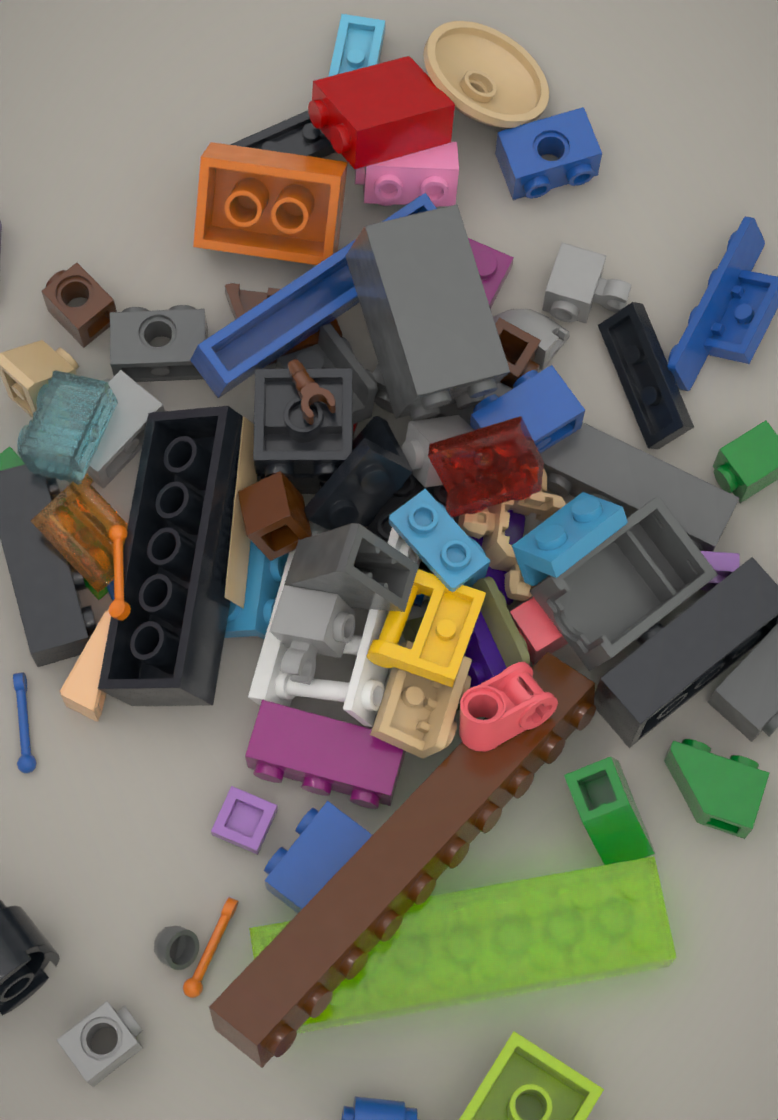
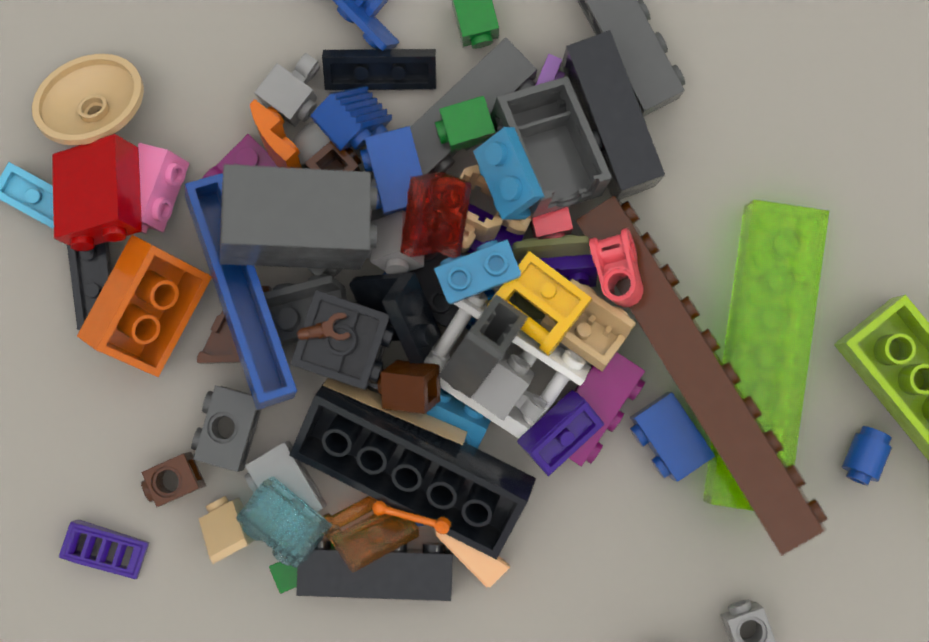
camera: 65 degrees left, 15 degrees up
blue hinge [13,672,37,773] -> none
dark grey hinge [154,926,199,970] -> none
orange hinge [183,897,239,998] -> none
medium lavender plate [211,786,278,855] -> none
blue brick [495,107,602,200] -> none
green slope [564,756,656,872] -> none
green slope [664,739,770,839] -> none
none -> orange slope [250,99,302,168]
none -> blue brick [310,86,392,151]
none -> green brick [435,96,495,153]
none -> dark purple slope [517,390,605,477]

